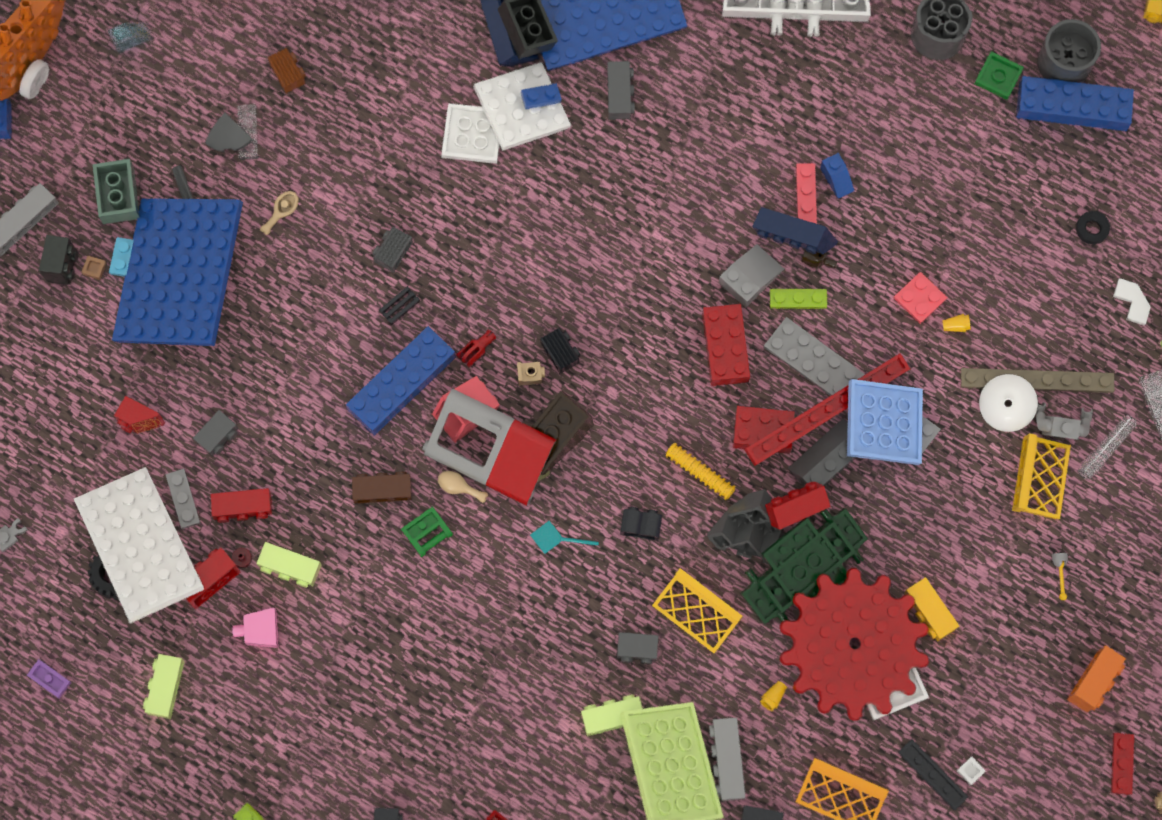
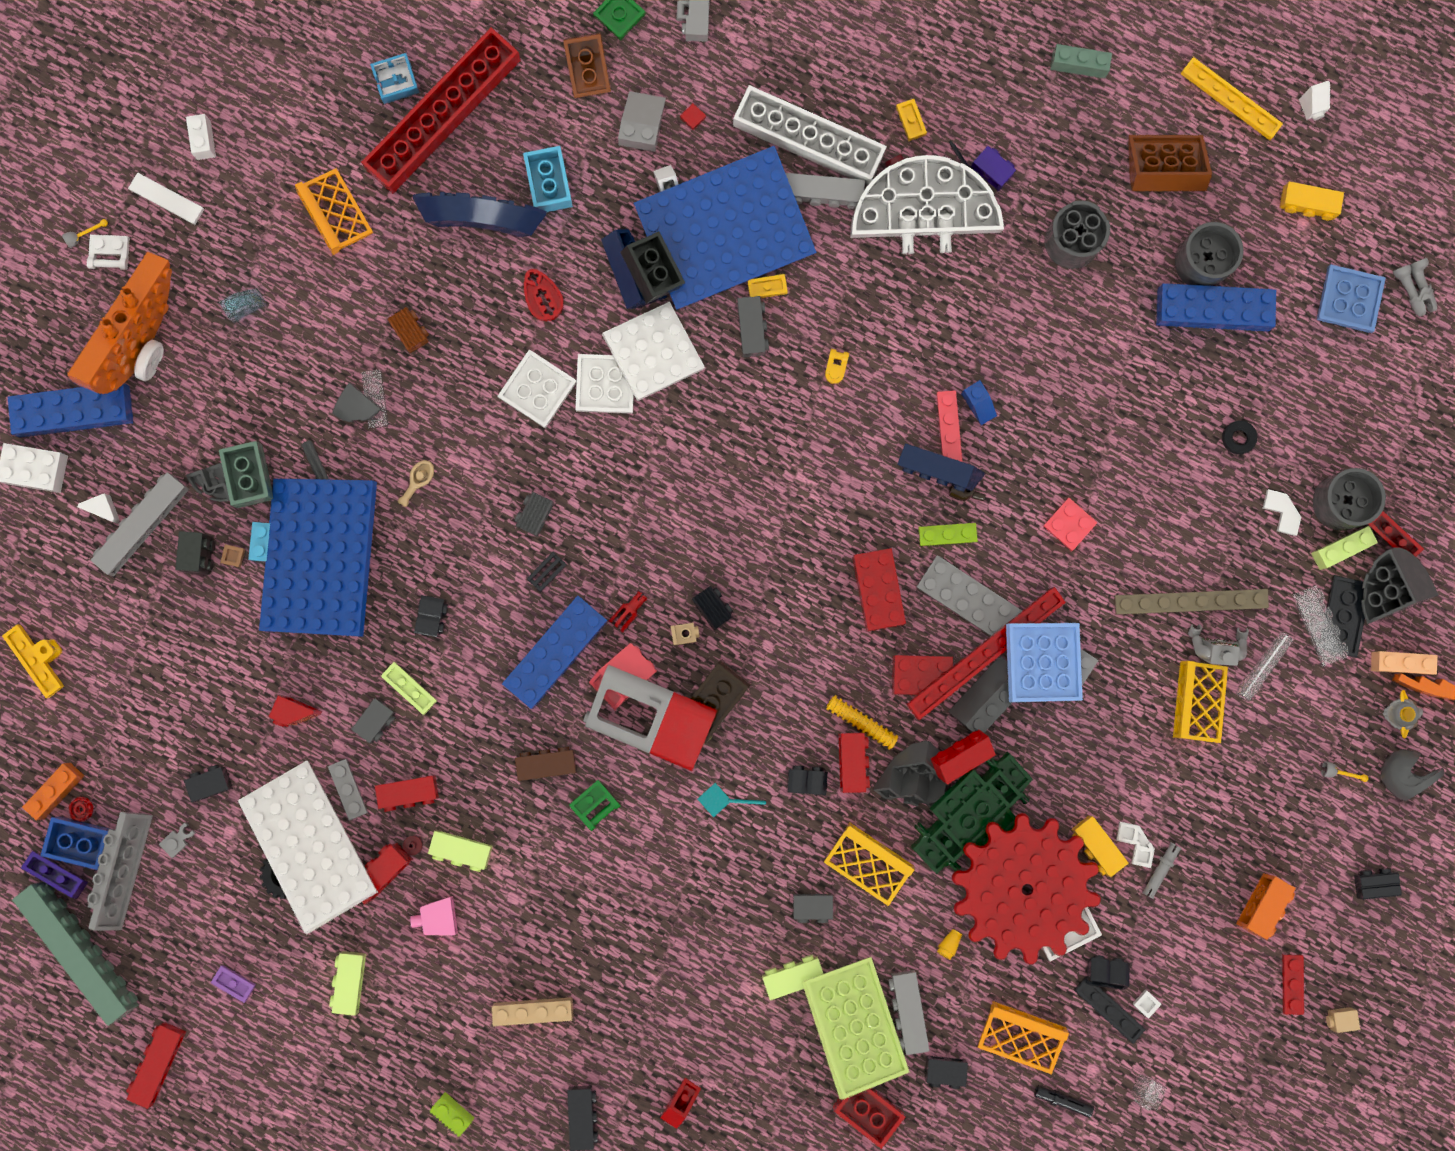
camera: 10 degrees left, 10 degrees up
tan piece [438,471,488,503] -> none
blue plate [520,83,562,110] -> none
light grey slope [718,244,784,308] -> none
yellow cone [942,314,971,332] -> none
green plate [974,51,1024,100] -> none
white dish [979,374,1038,432] -> none
hinge [1052,553,1068,601] -> none
none -> black brick [184,764,233,803]
none -> dark grey brick [186,463,230,502]
none -> yellowish green plate [381,662,437,715]
none -> black brick [414,595,449,637]
none -> tan brick [492,997,574,1026]
none -> white plate [497,350,577,429]
none -> red piece [524,269,564,321]
none -> yellow plate [747,274,788,298]
none -> yellow plate [825,348,849,384]
none -> red brick [838,733,870,793]
none -> black brick [1087,955,1130,990]
none -> white tile [1116,821,1155,868]
none -> light grey pin [1142,842,1182,899]

